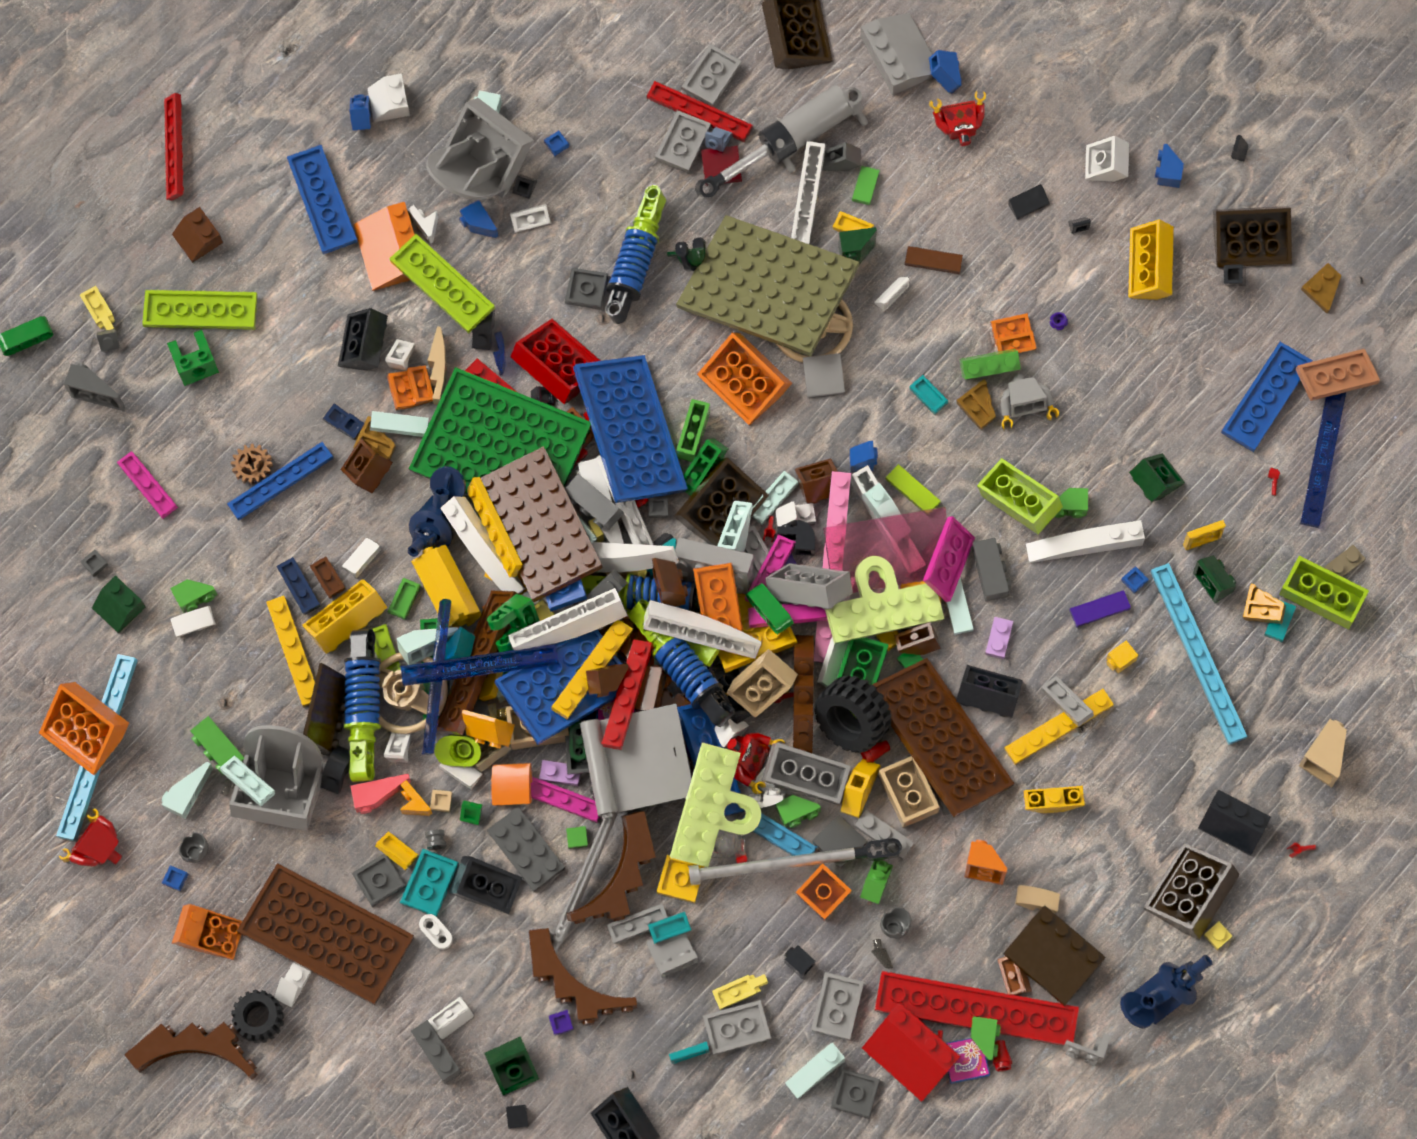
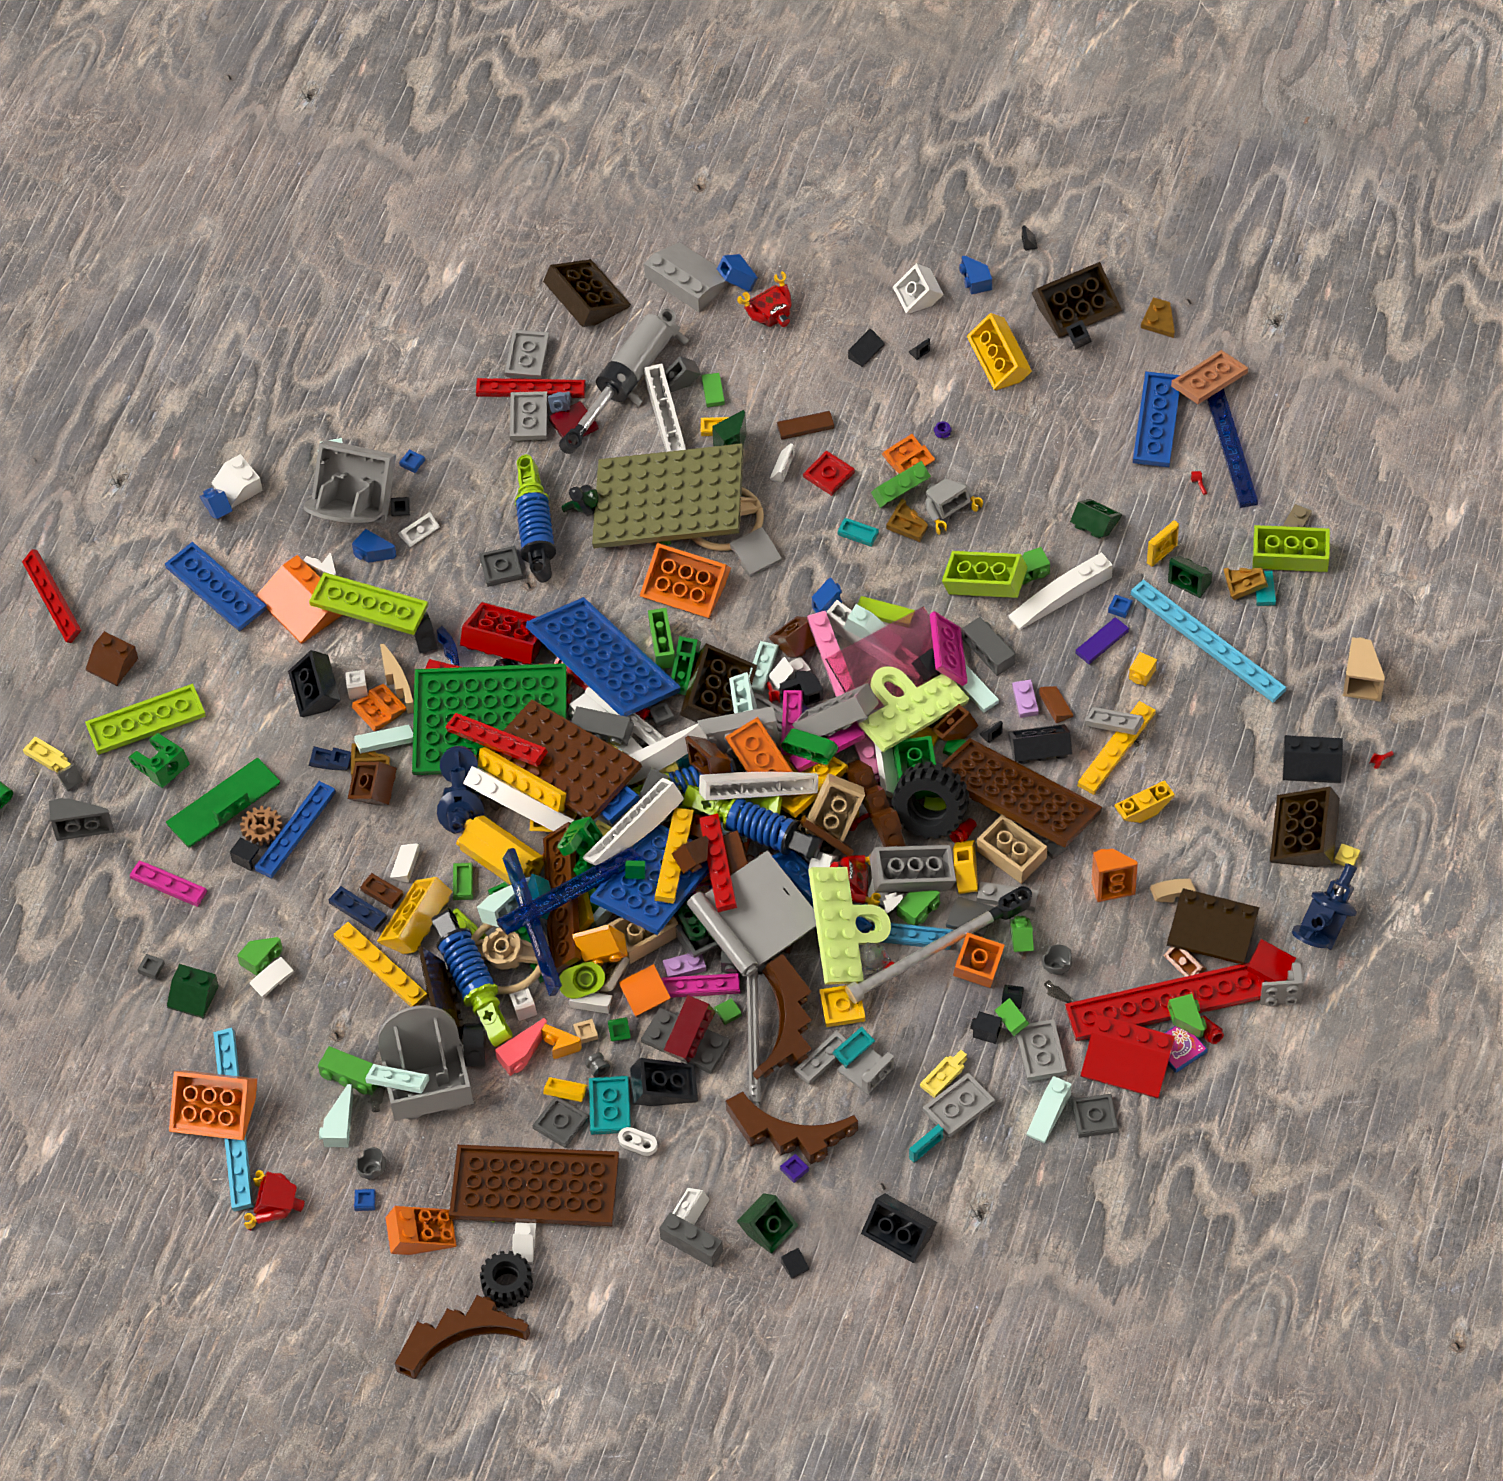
camera: 25 degrees left, 15 degrees down
none -> green bracket [166,758,280,848]
none -> black panel [230,837,259,871]
none -> red plate [445,713,548,767]
none -> green tile [625,860,645,879]
none -> dark red wedge [664,995,716,1063]
none -> reddish brown tile [800,816,854,856]
none -> red tile [803,450,855,496]
none -> black brick [911,648,942,681]
none -> black slope [980,721,1003,743]
none -> bright green tile [994,998,1030,1036]
none -> black slope [1001,984,1024,1009]
none -> dark orange slope [1039,686,1073,723]
none -> red tile [1246,939,1296,982]

